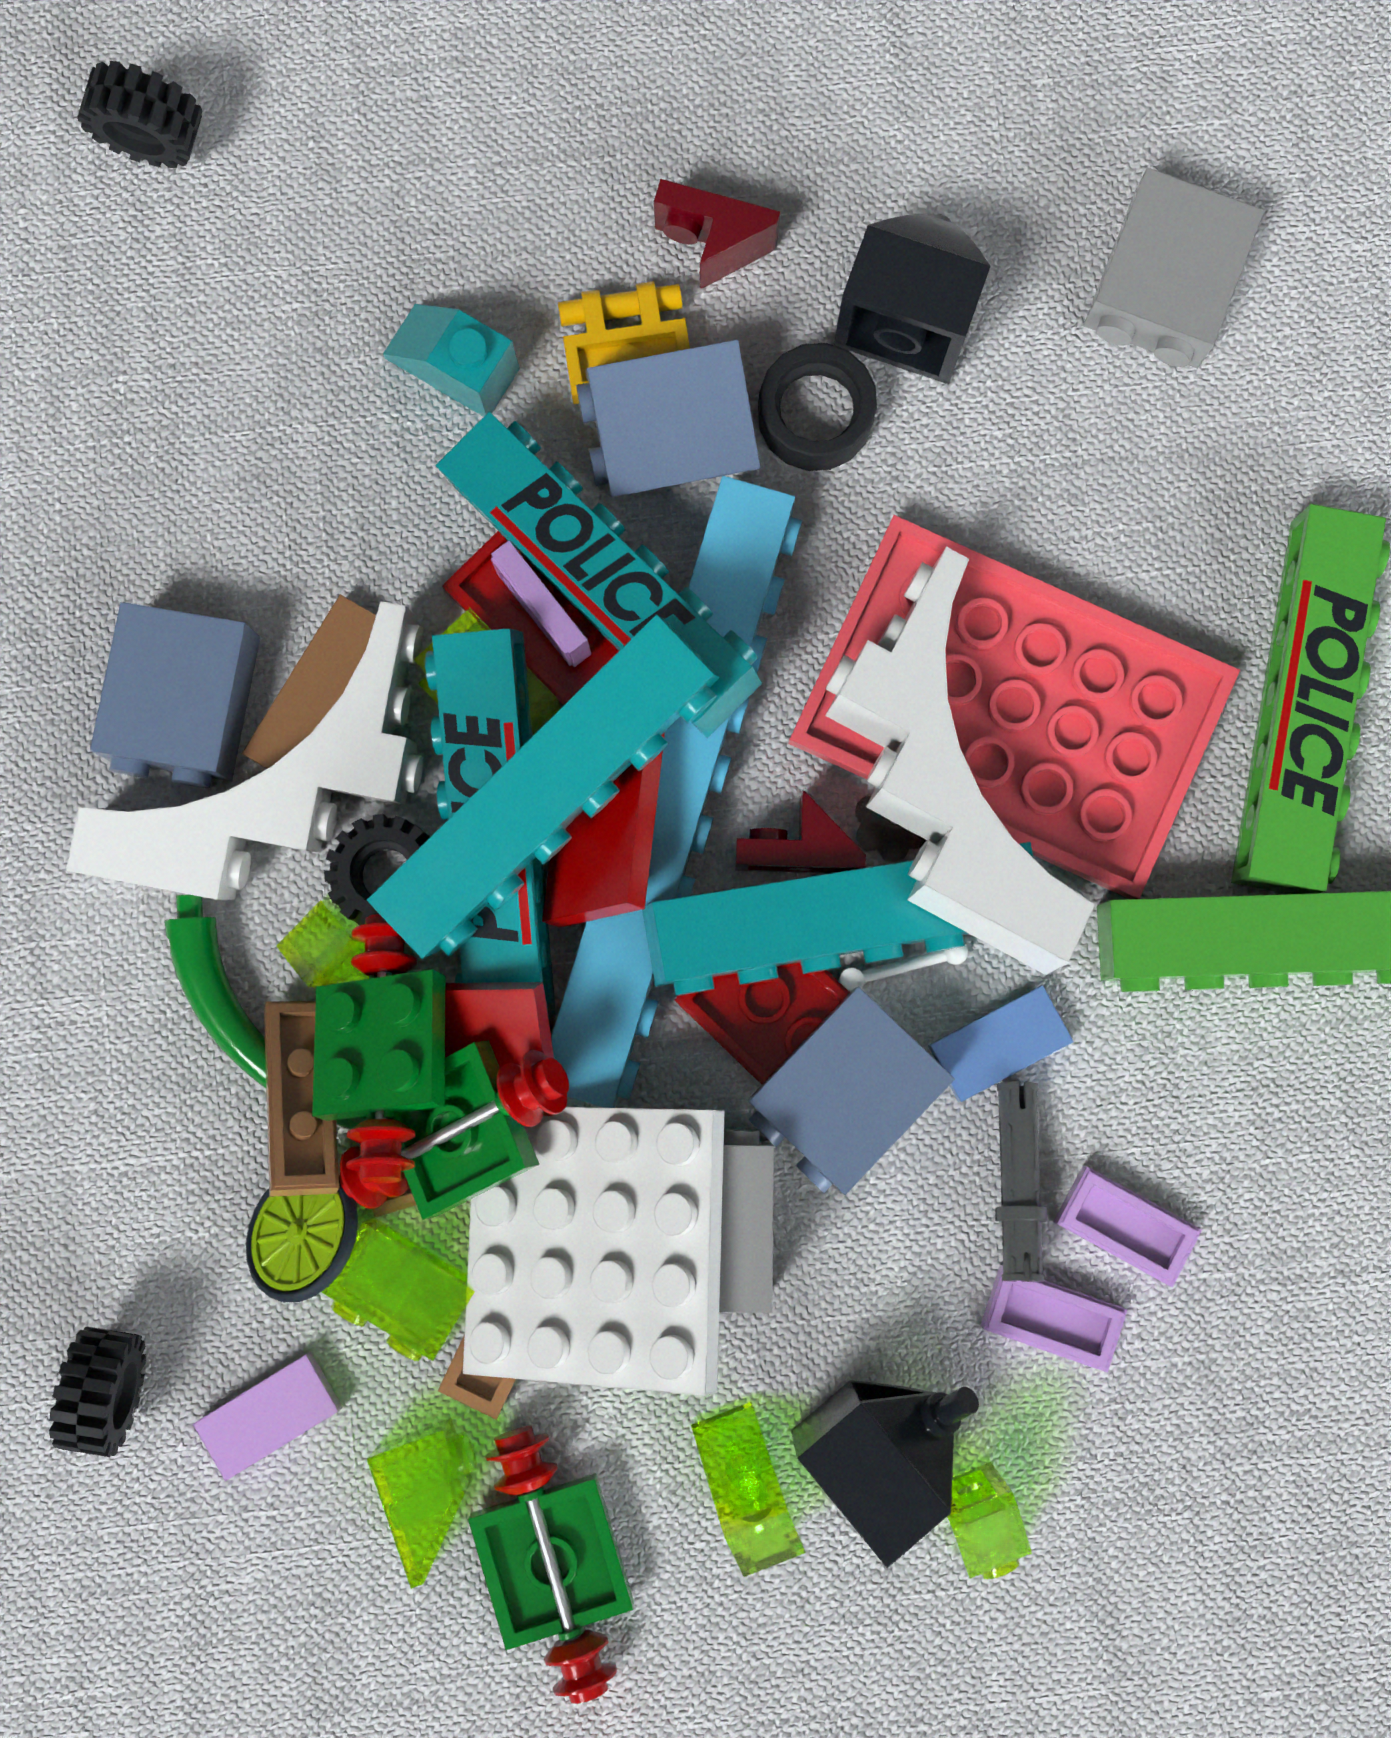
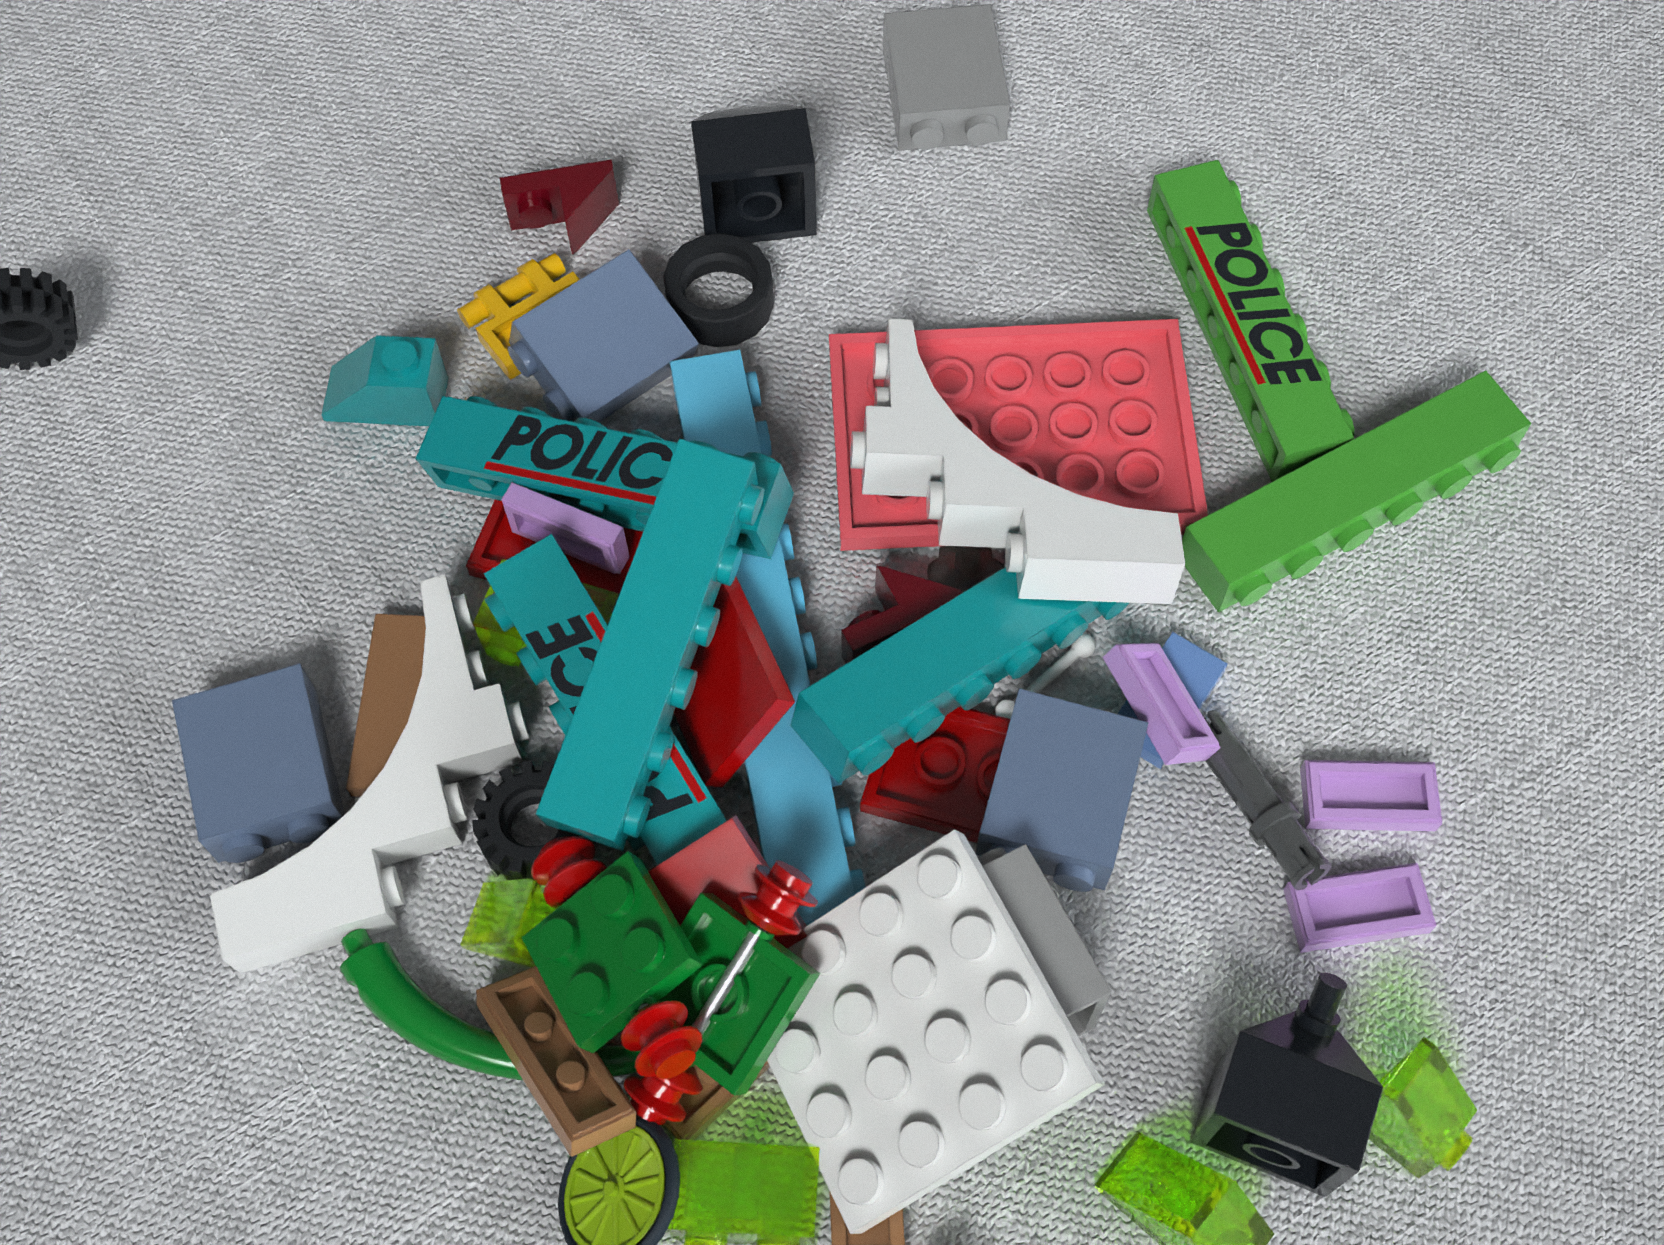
camera: 30 degrees left, 20 degrees down
none -> lavender tile [1102,643,1221,765]

